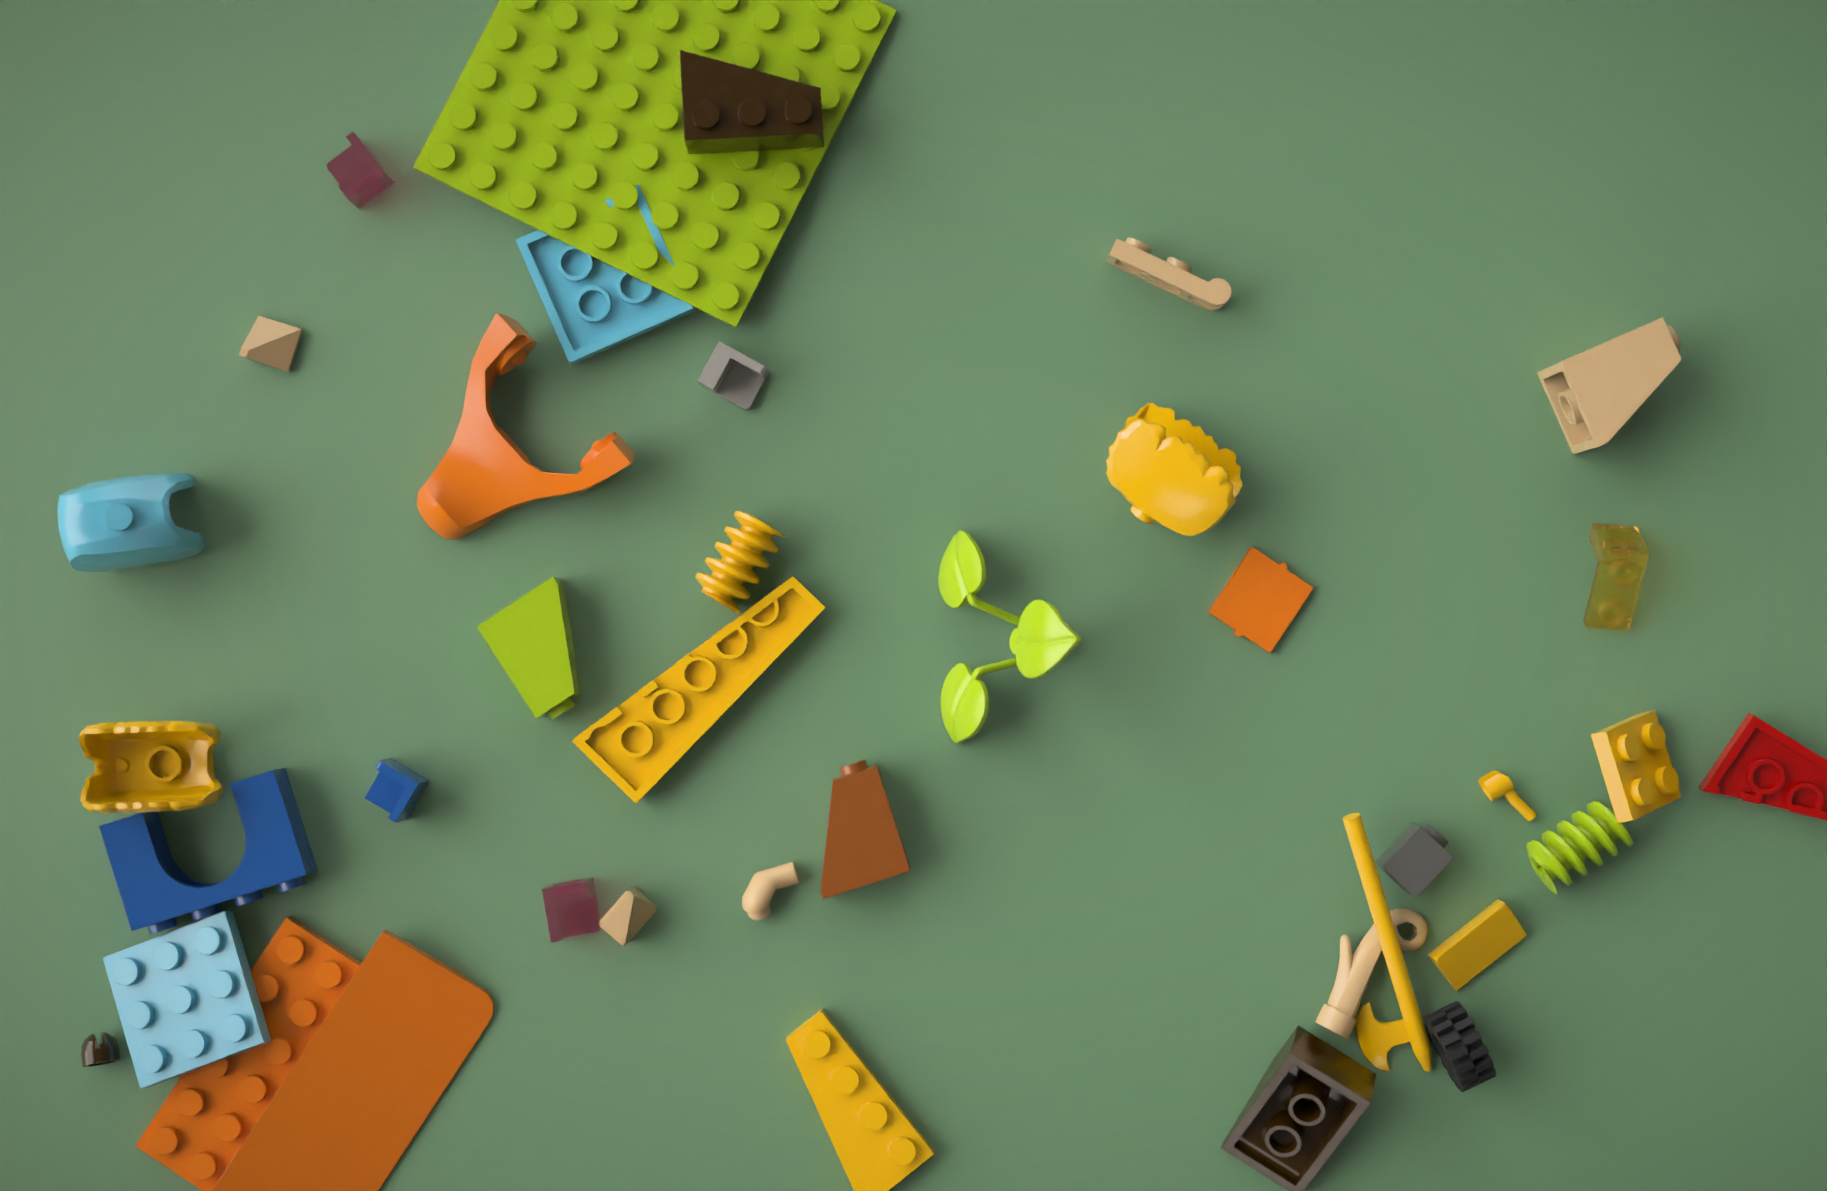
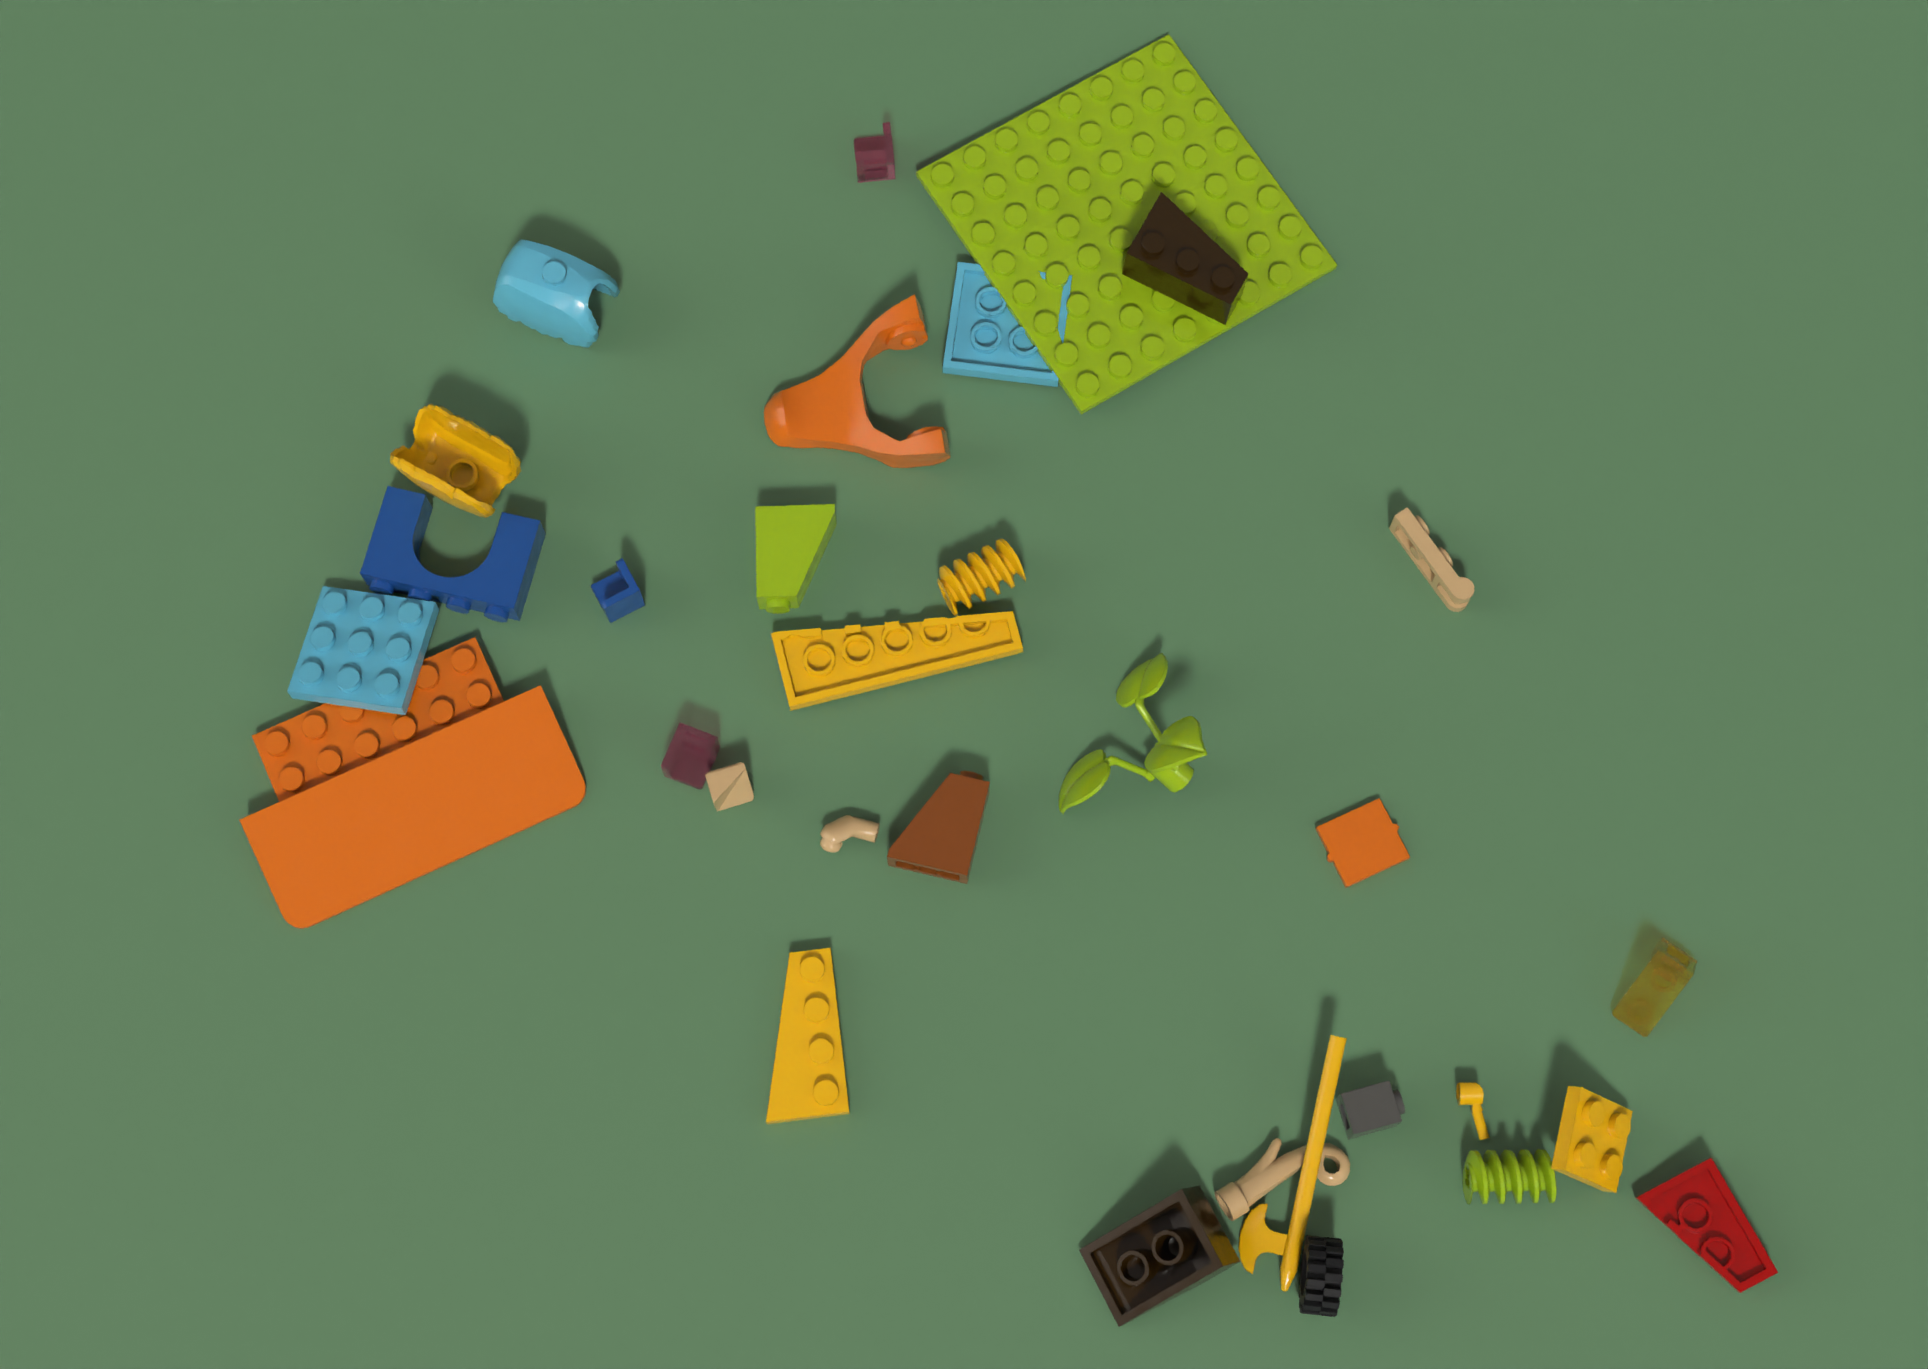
camera: 30 degrees right, 15 degrees down
dark brown hinge [81,1032,121,1067] -> none
tan slope [239,316,303,372] -> none
light grey panel [697,341,770,410] -> none
yellow animal [1106,403,1243,536] -> none
yellow slope [1427,899,1527,991] -> none
tan slope [1537,317,1682,454] -> none

